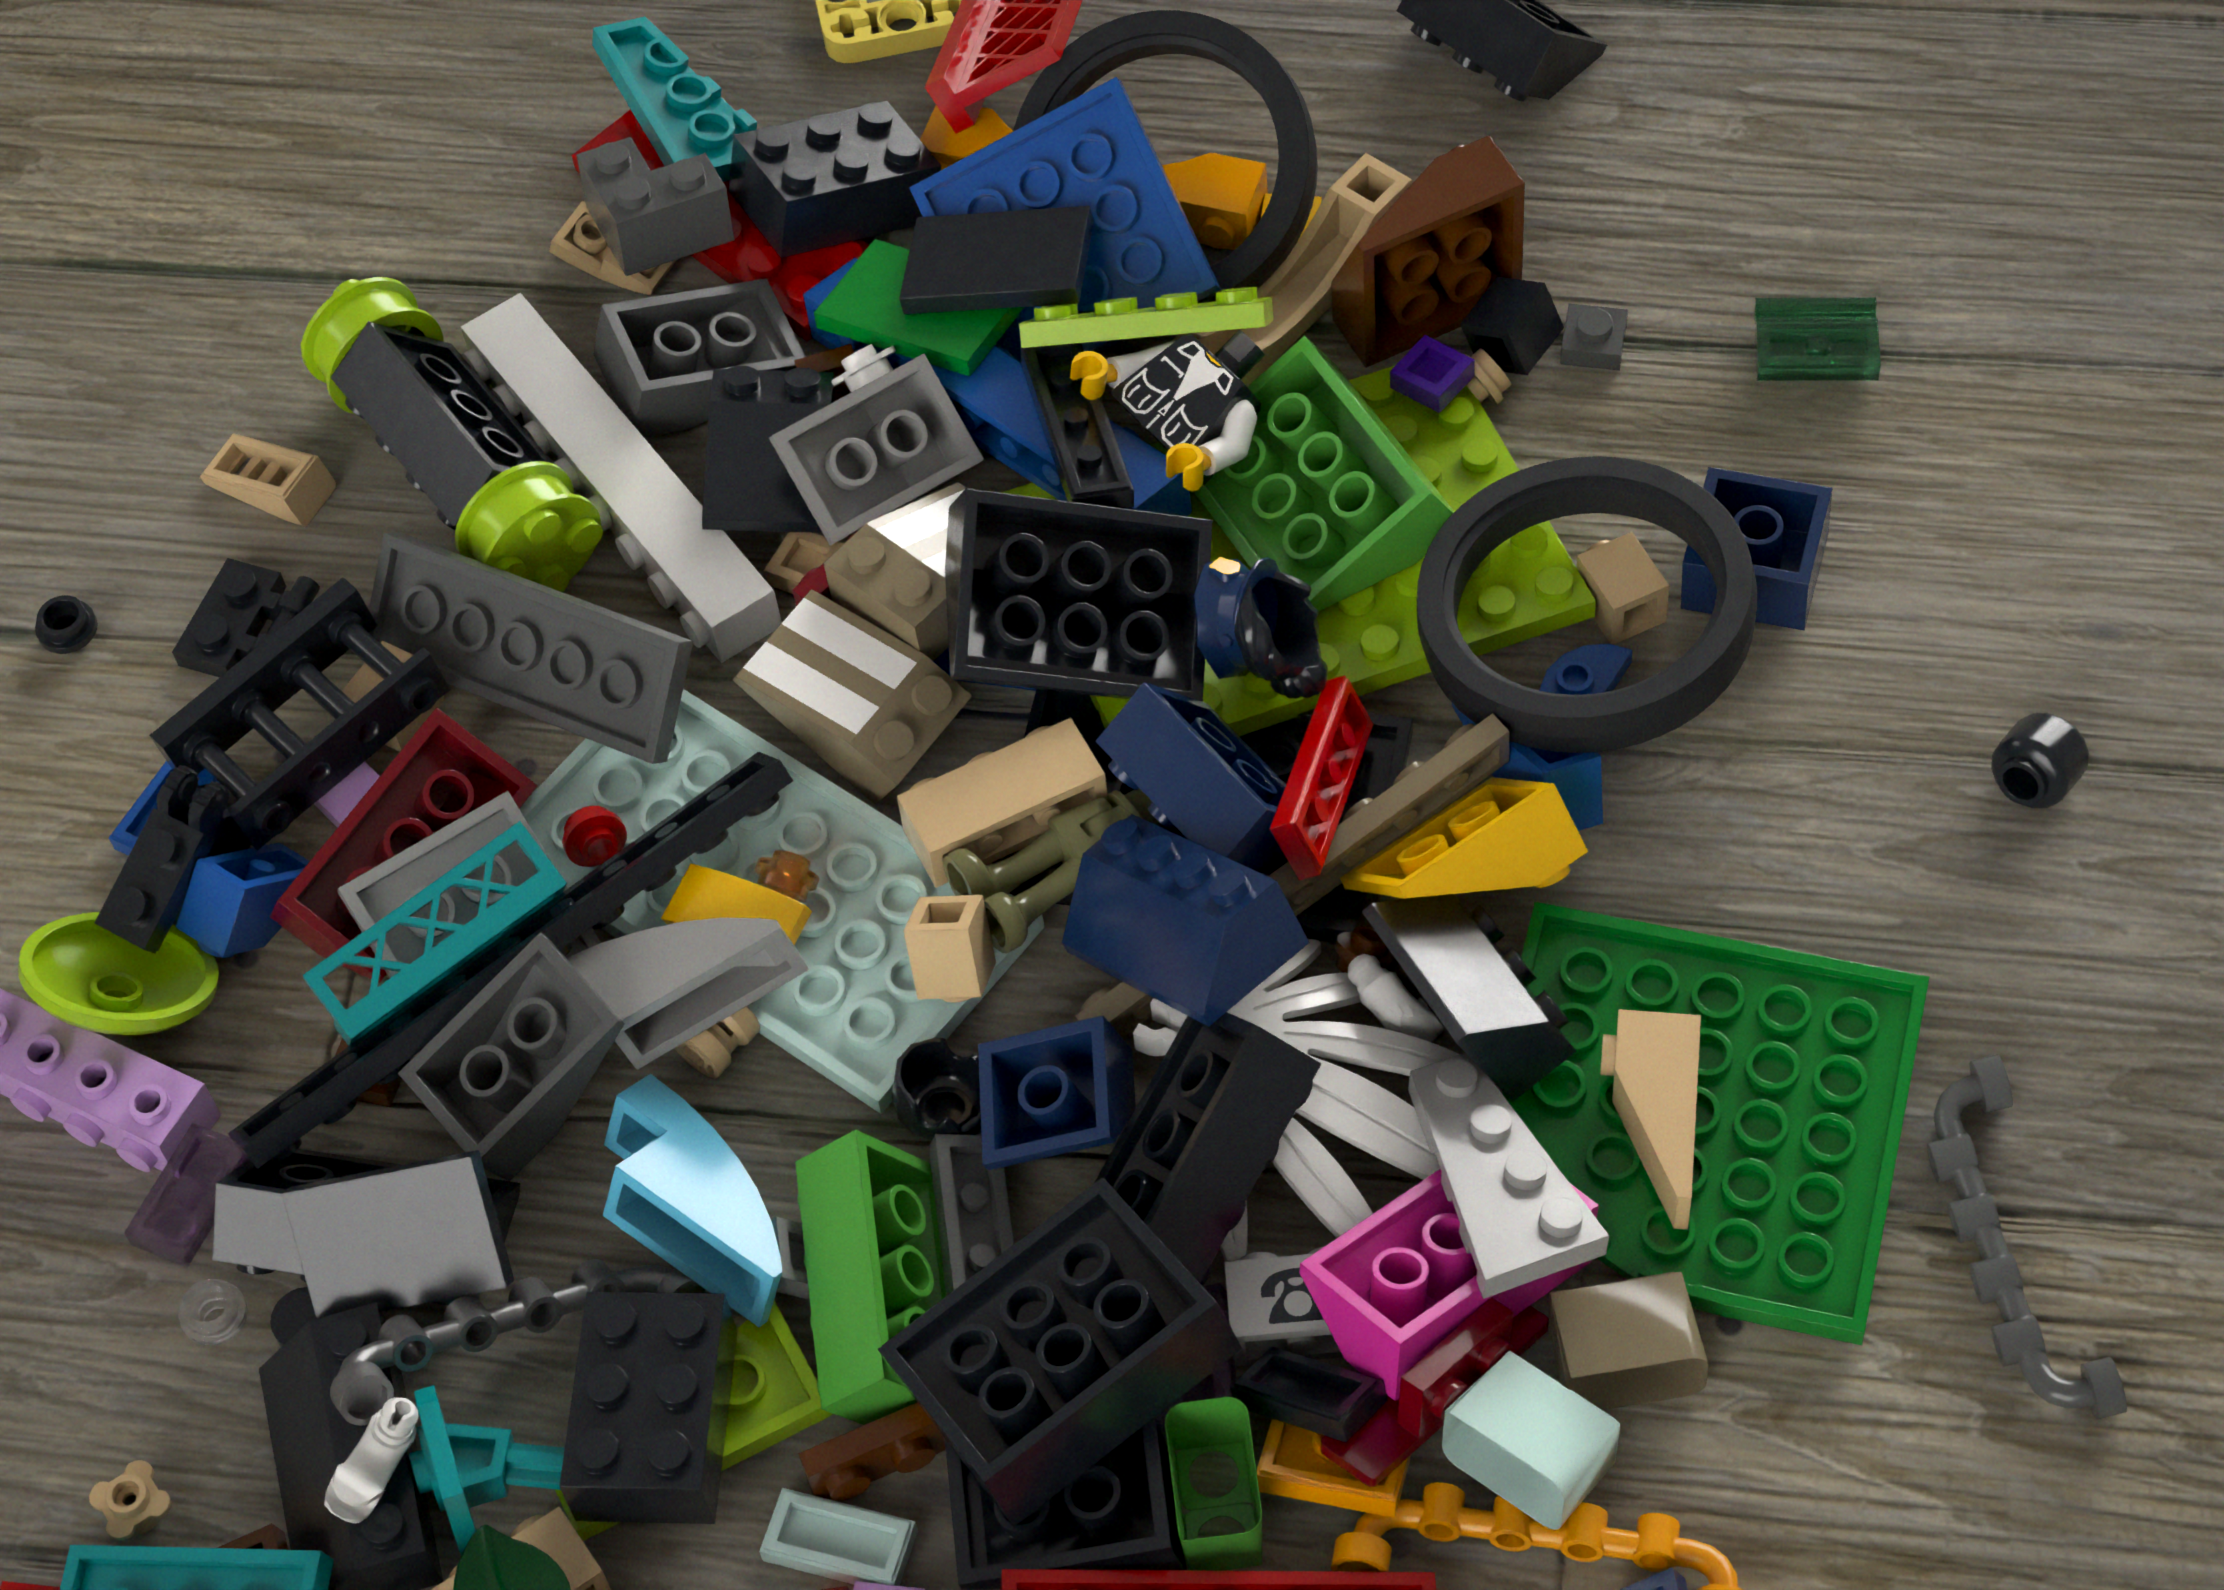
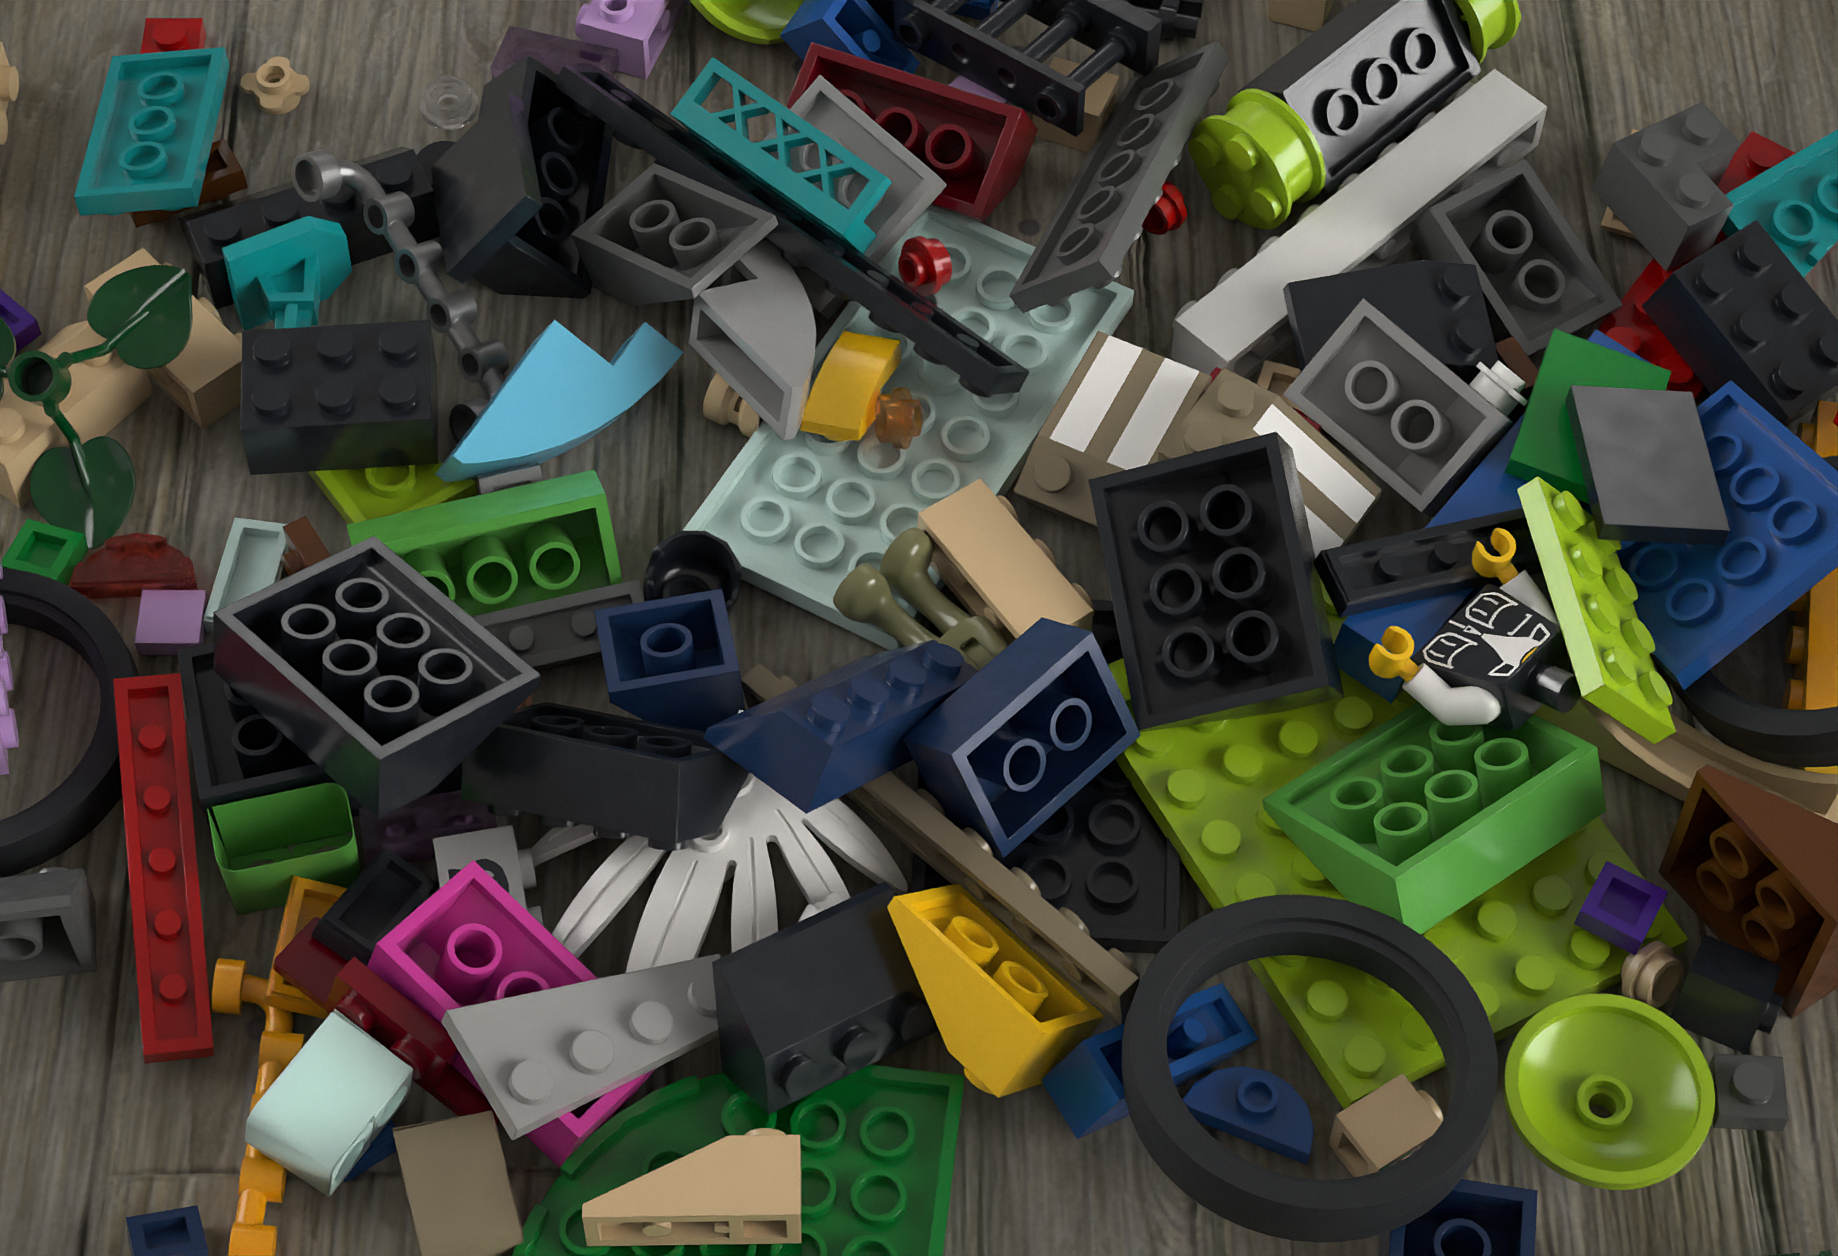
camera: 75 degrees right, 0 degrees up
white piece [324,1397,419,1523] -> none
tan brick [903,895,996,1003] -> none
piece [1193,557,1328,699] -> none
red tile [1270,675,1373,881] -> none
none -> lime dish [1502,993,1715,1190]

